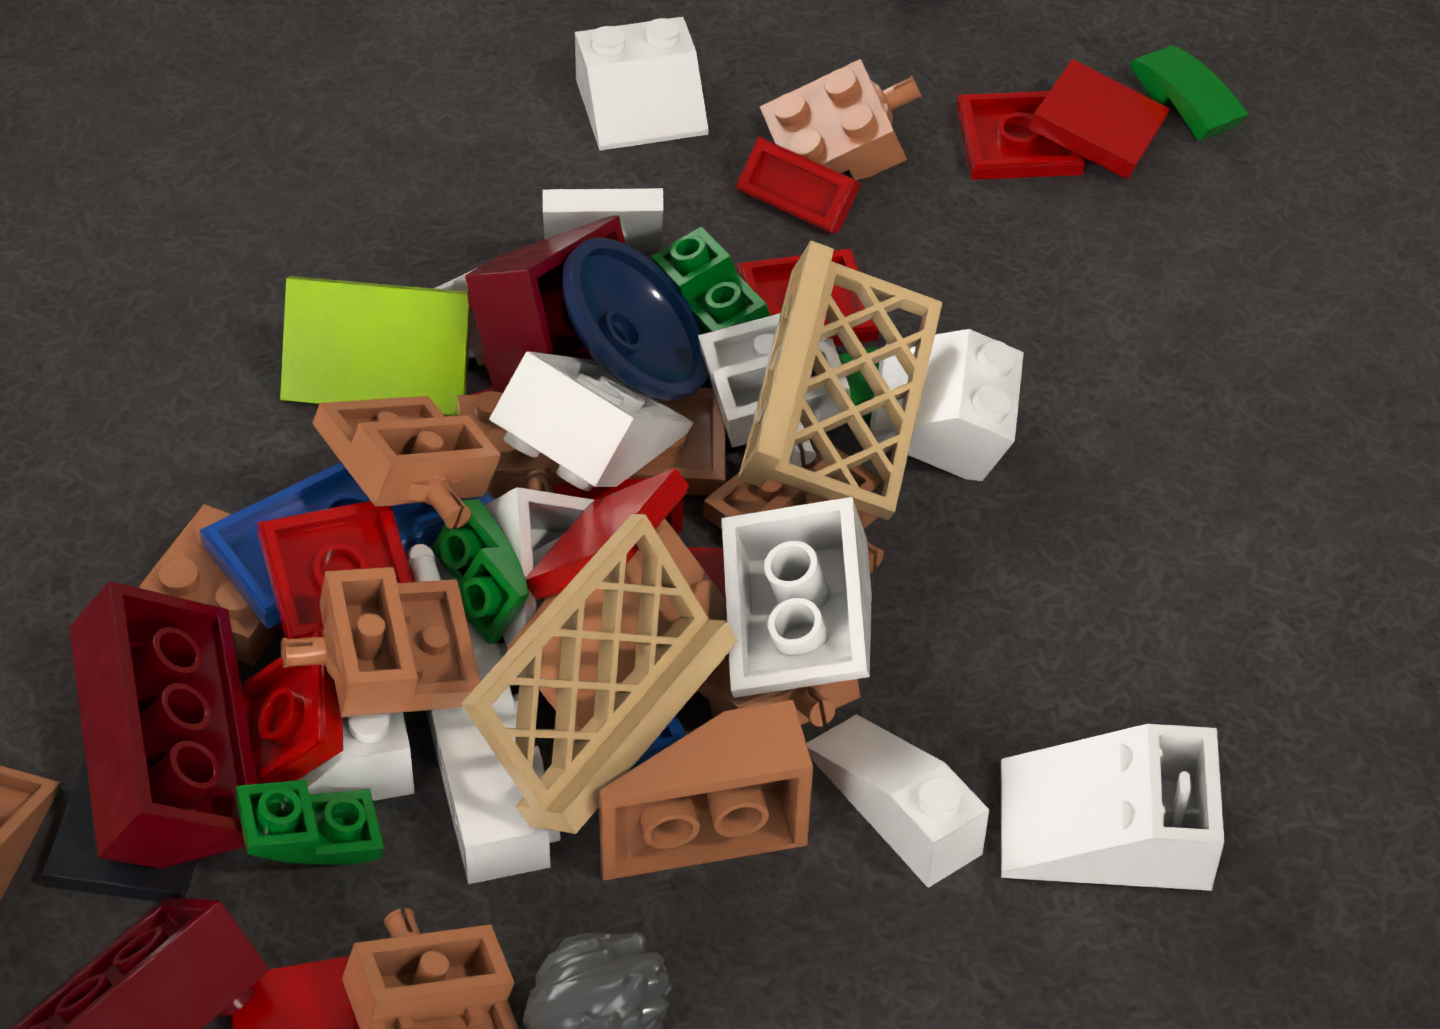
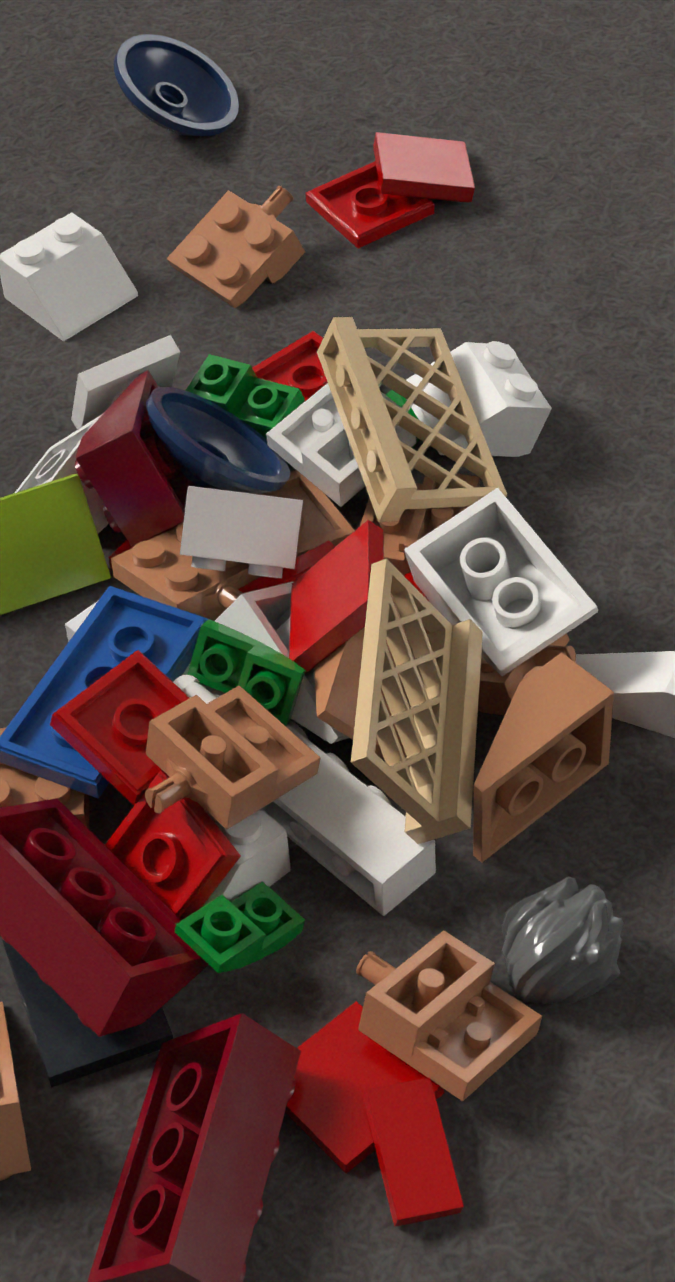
camera: 25 degrees left, 0 degrees up
nougat plate [312,396,501,529] -> none
red tile [735,136,861,235] -> none
green slope [1129,45,1249,141] -> none

